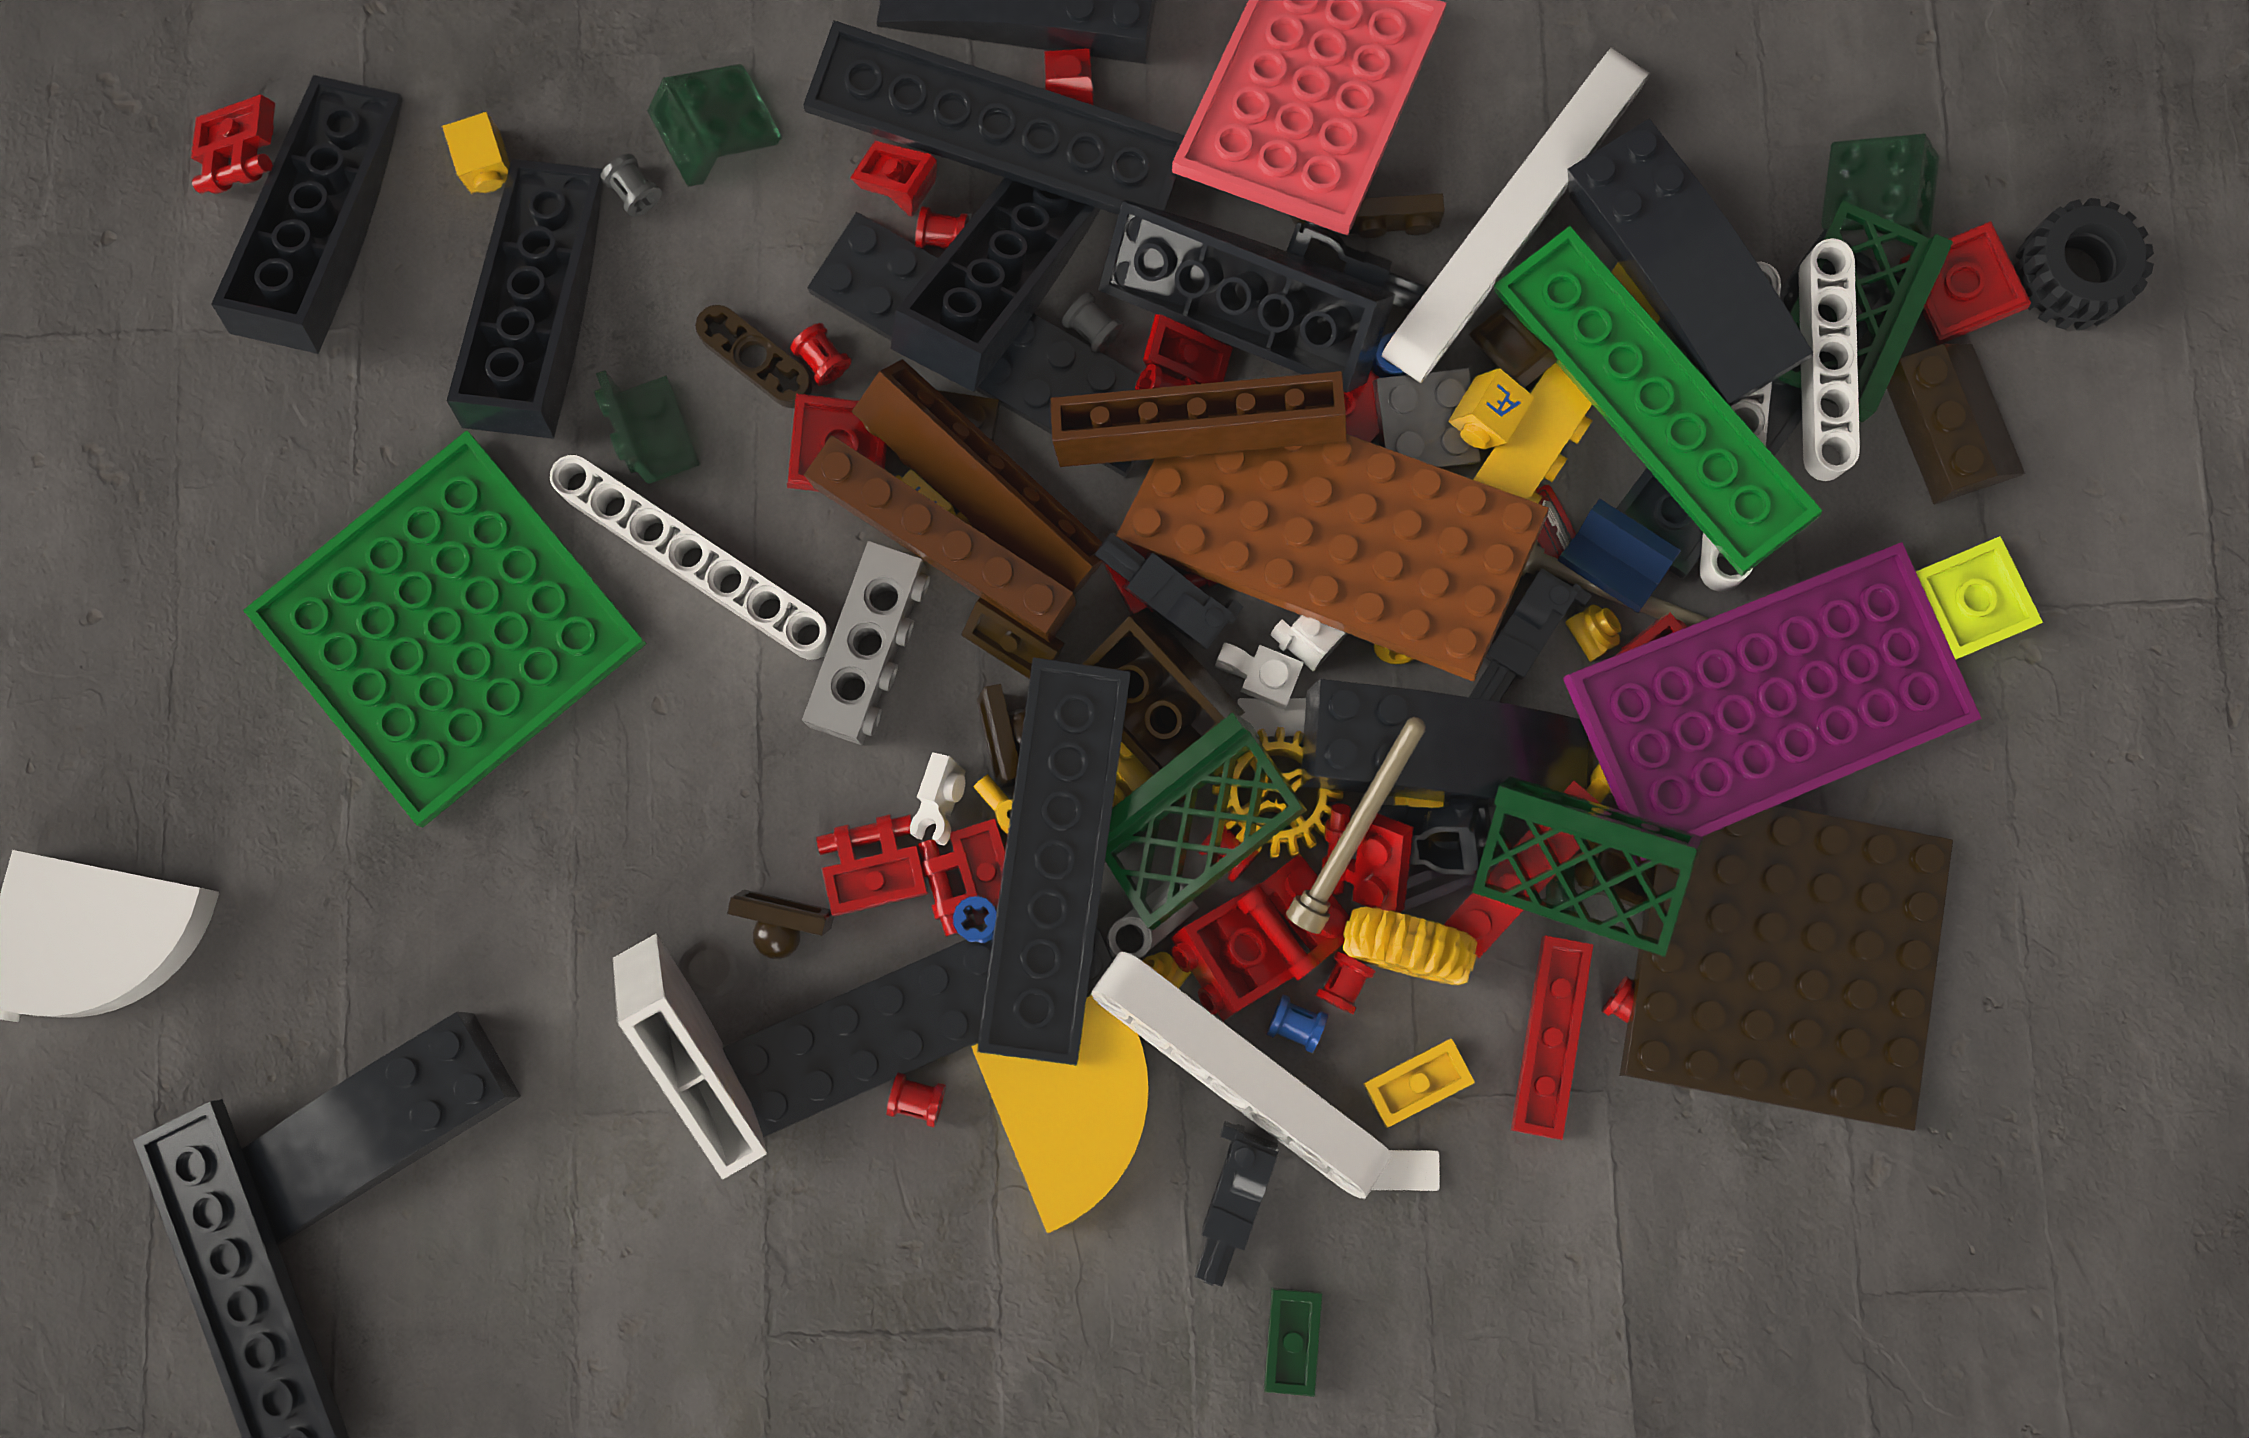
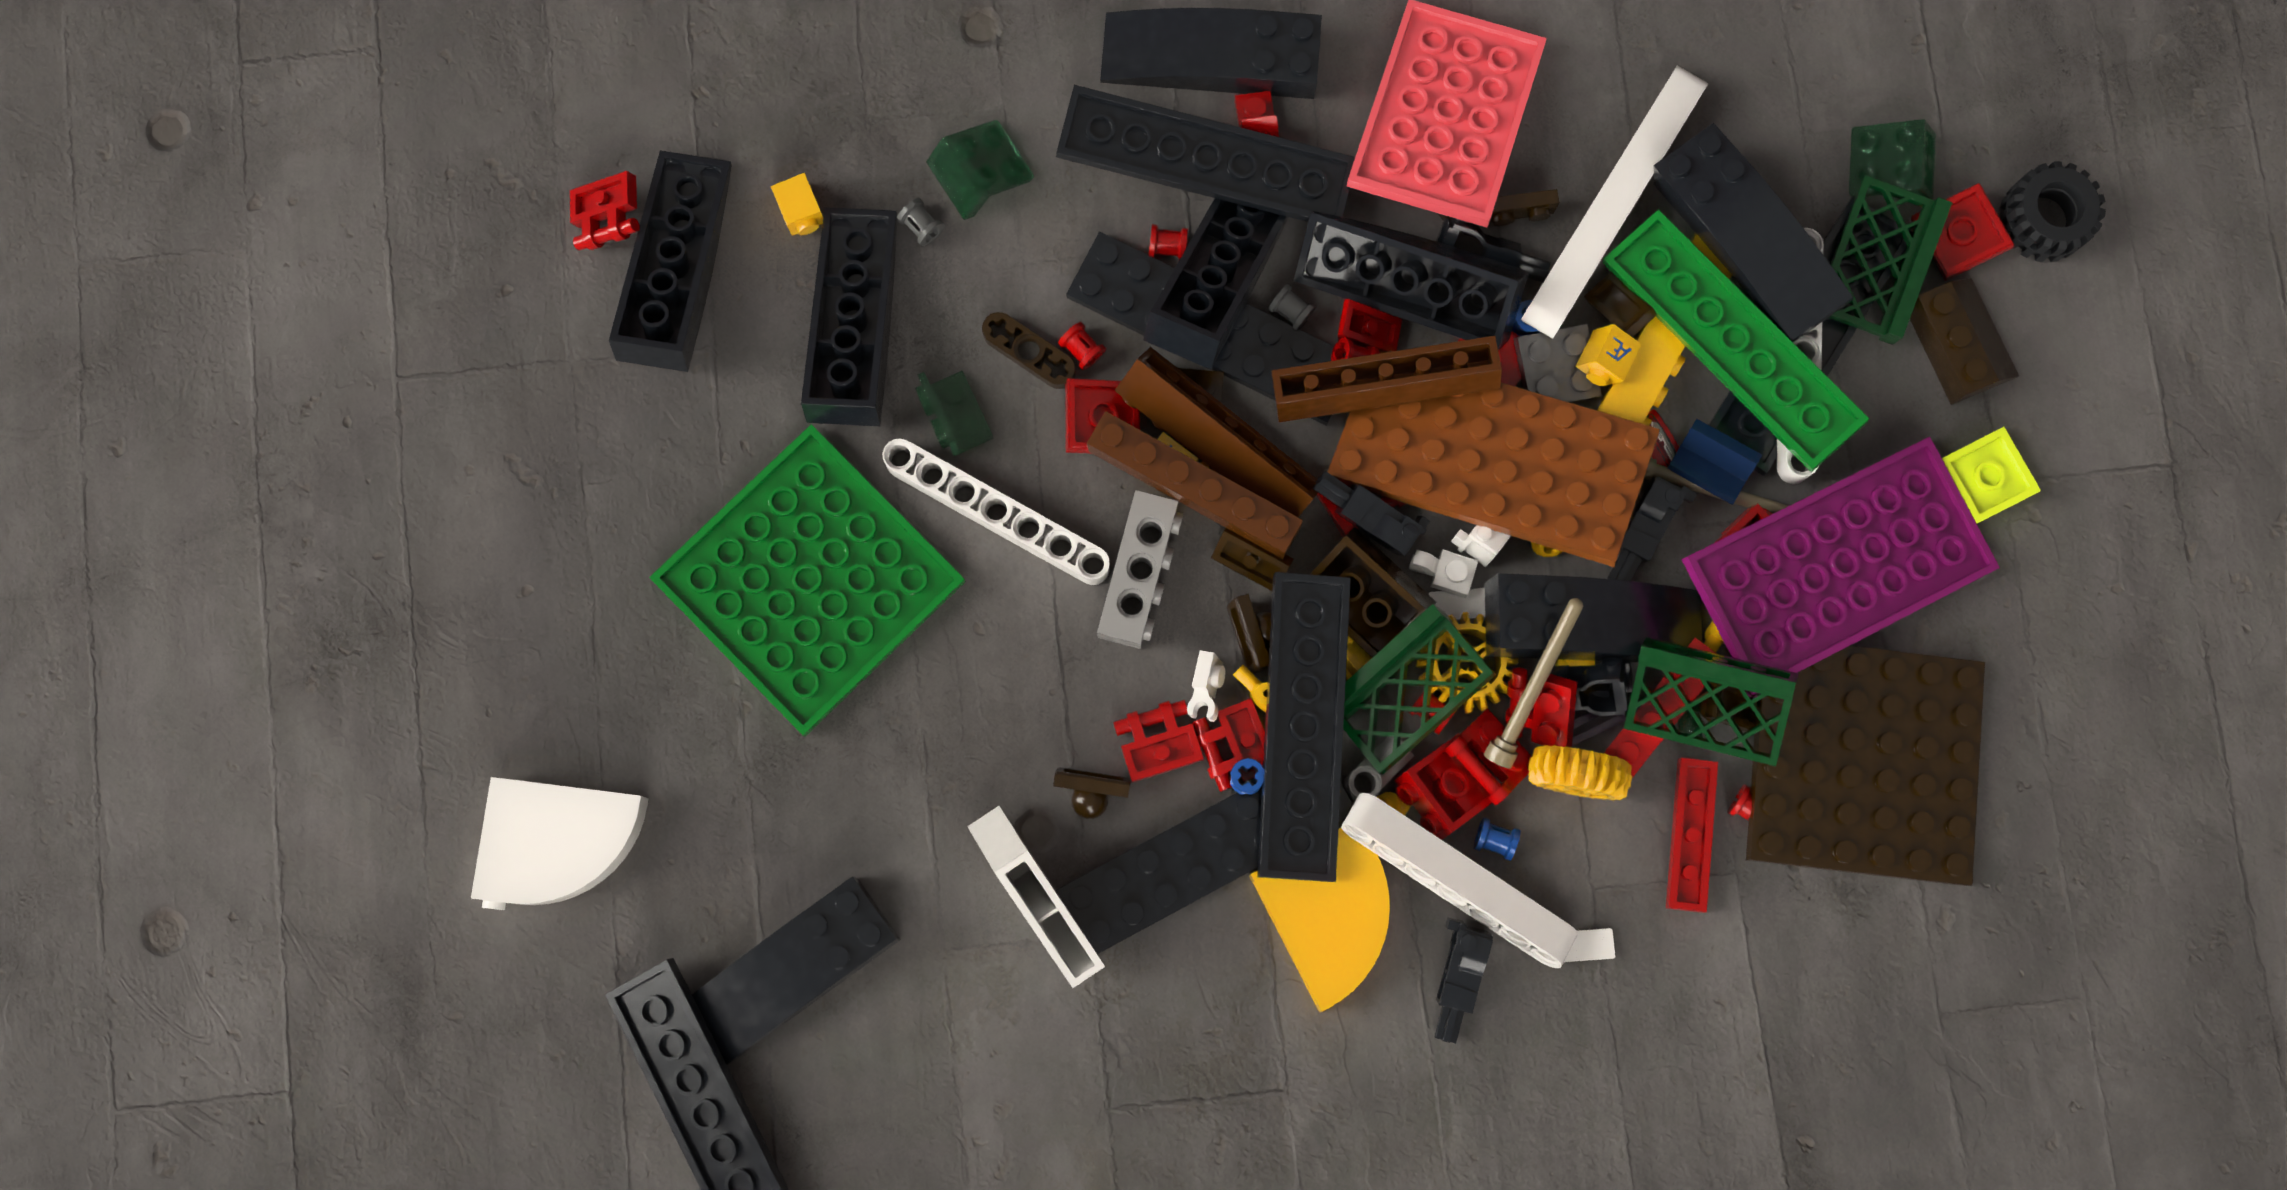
camera: 10 degrees left, 0 degrees up
red slope [850,141,937,217] -> none
red bush [886,1073,946,1128] -> none
dark green plate [1263,1287,1322,1397] -> none
red bush [1315,951,1376,1015] -> none
yellow plate [1363,1038,1475,1128] -> none
yellow plate [1565,604,1622,662] -> none
white beam [1799,238,1860,481] -> none

